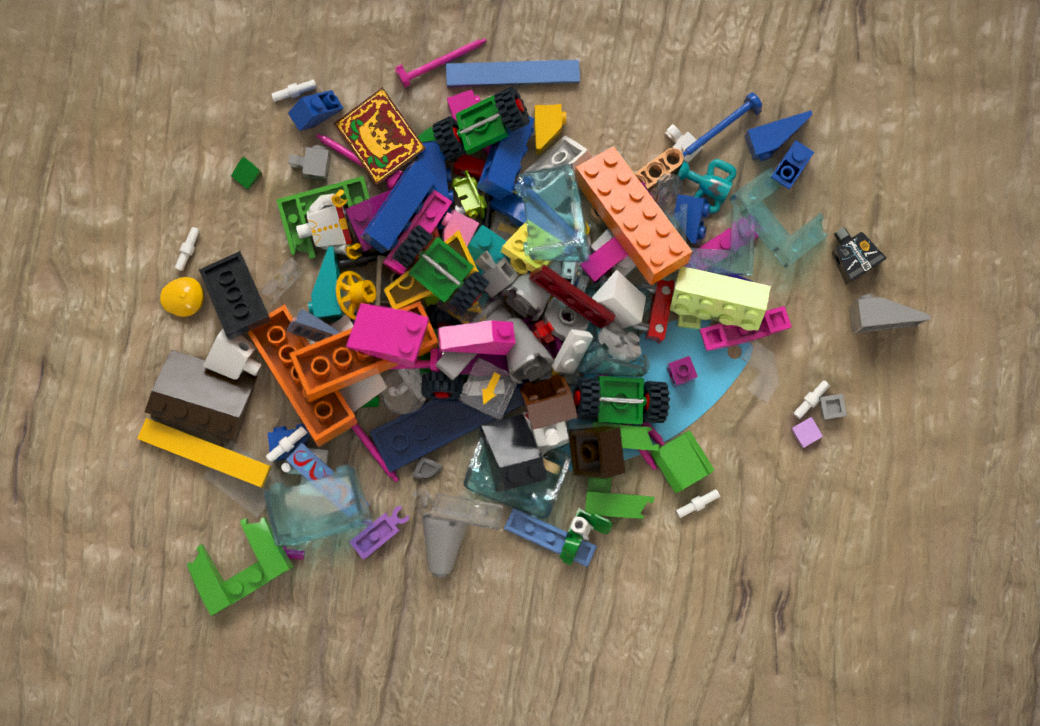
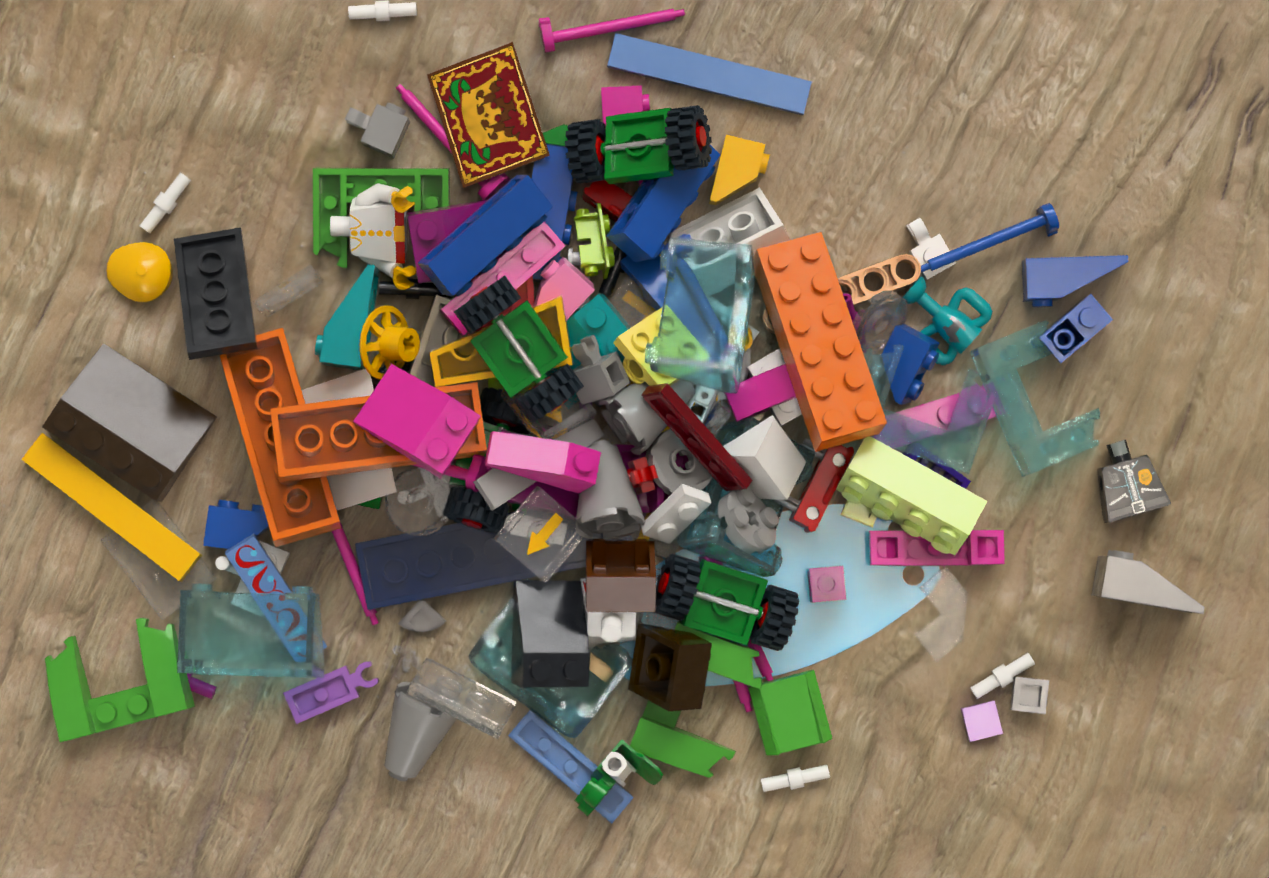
camera: 15 degrees right, 5 degrees up
white torso [203,329,262,380] -> none
green slope [231,156,262,190] -> none
white bar [266,426,307,463] -> none
sand blue slope [287,309,340,342] -> none
blue slope [288,90,343,131] -> none

